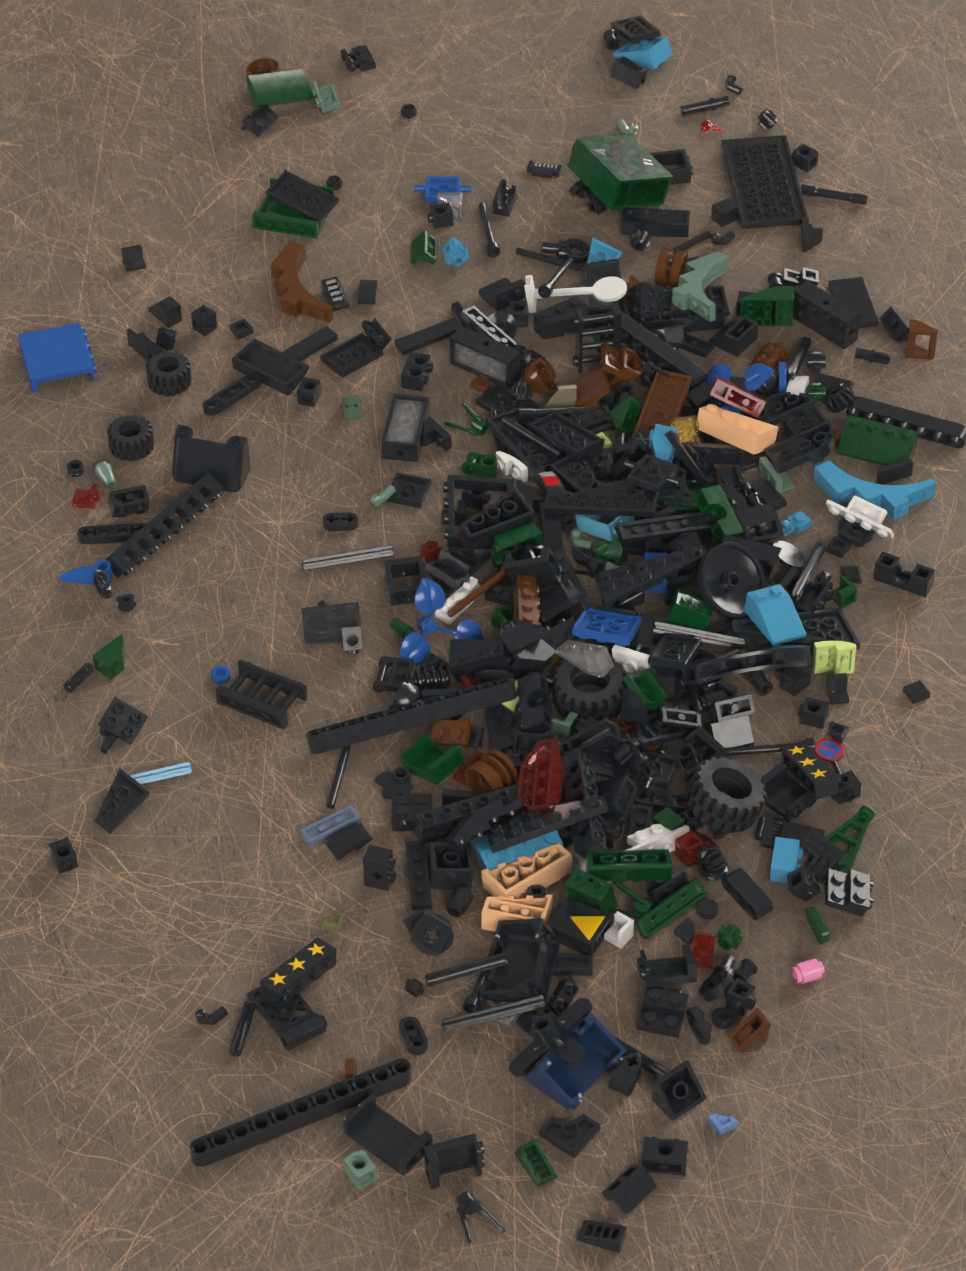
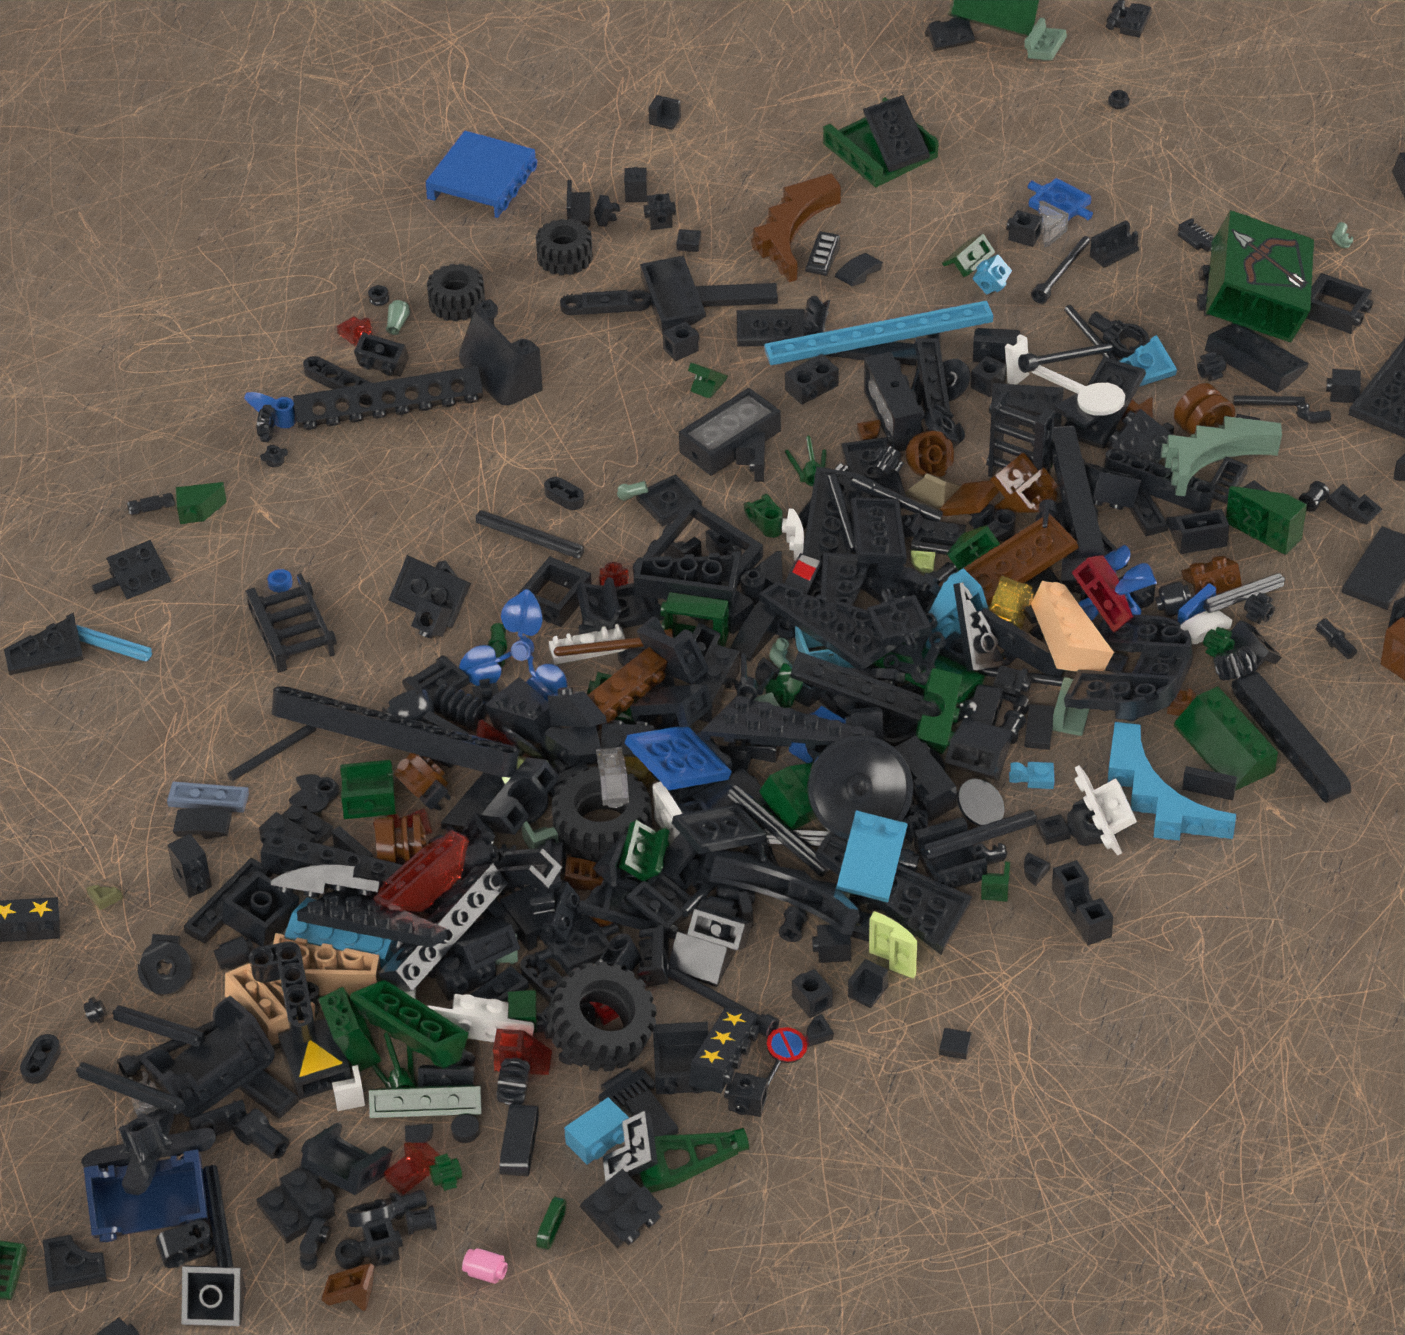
camera: 40 degrees right, 0 degrees up
black plate [326,175,343,191] -> none
black brick [787,866,821,902] -> none
black brick [793,281,860,349] -> none
none -> black piece [232,1108,290,1160]
none -> black beam [249,941,316,1043]
none -> dark azure plate [764,301,993,366]

